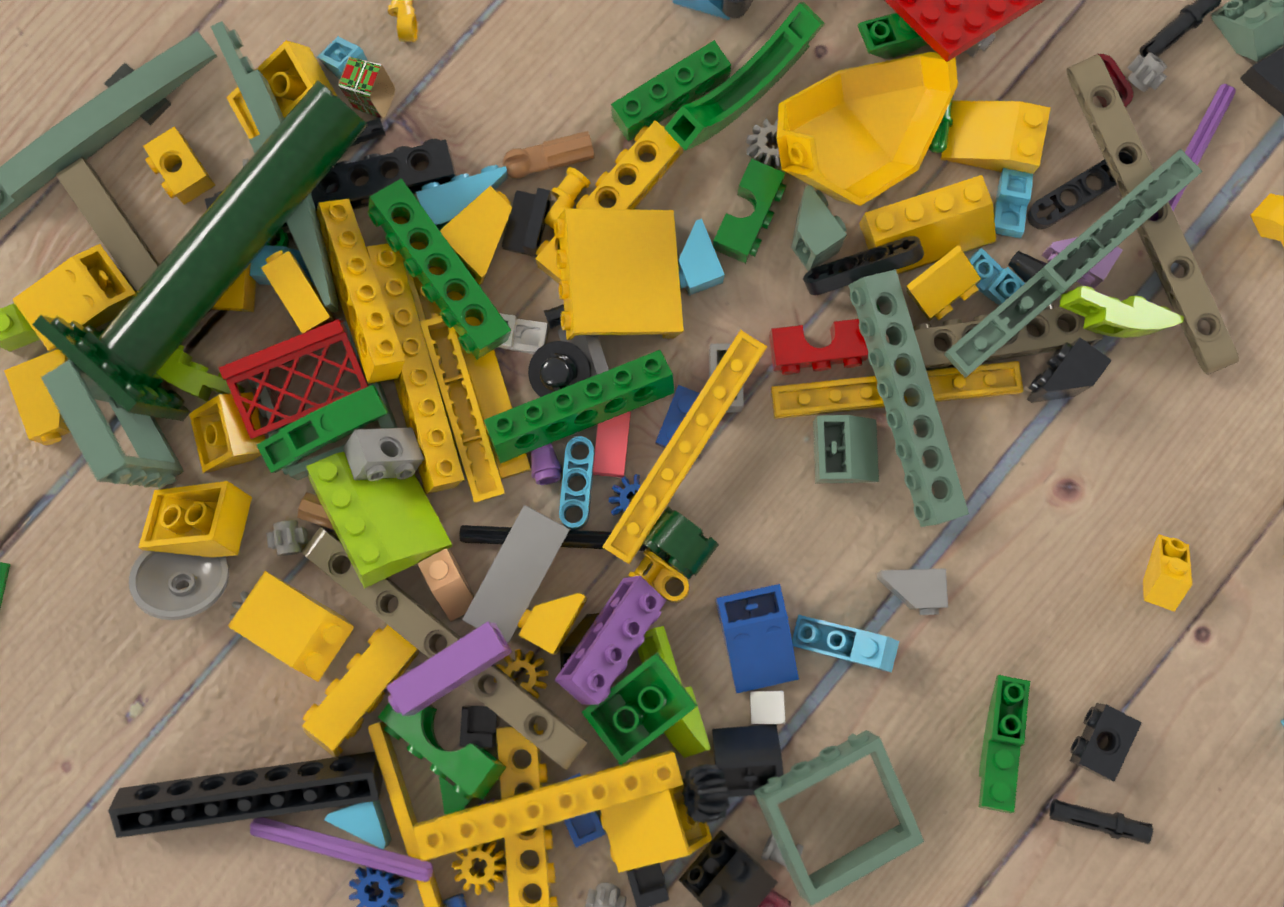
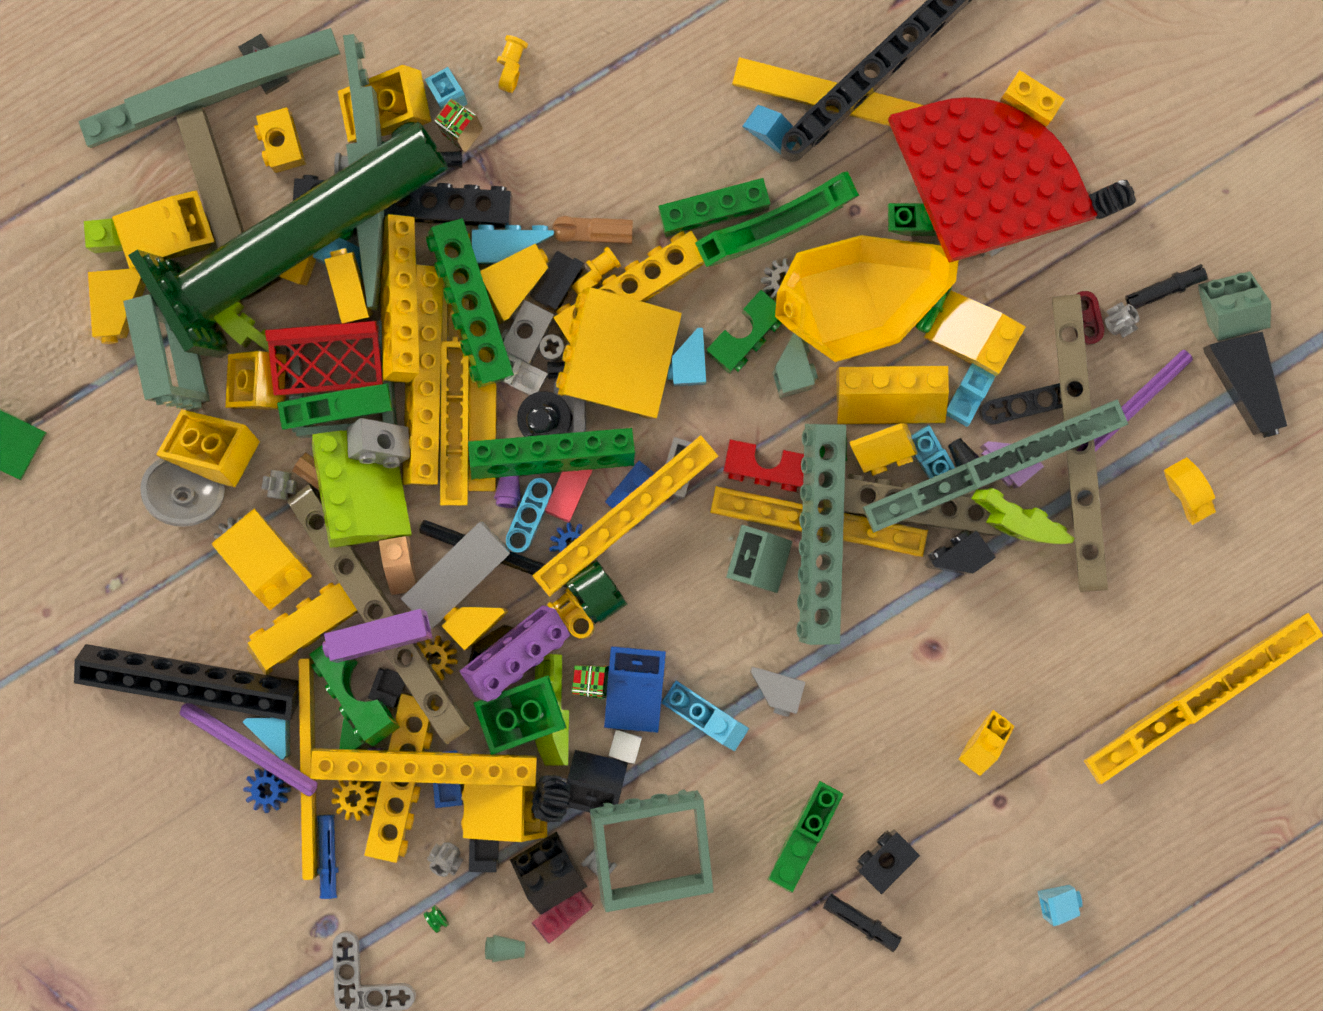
camera: 15 degrees right, 5 degrees up
black beam [803,236,925,295] -> none
none -> light grey brick [501,300,555,365]
none -> light grey bush [539,334,565,362]
none -> piece [572,665,609,699]

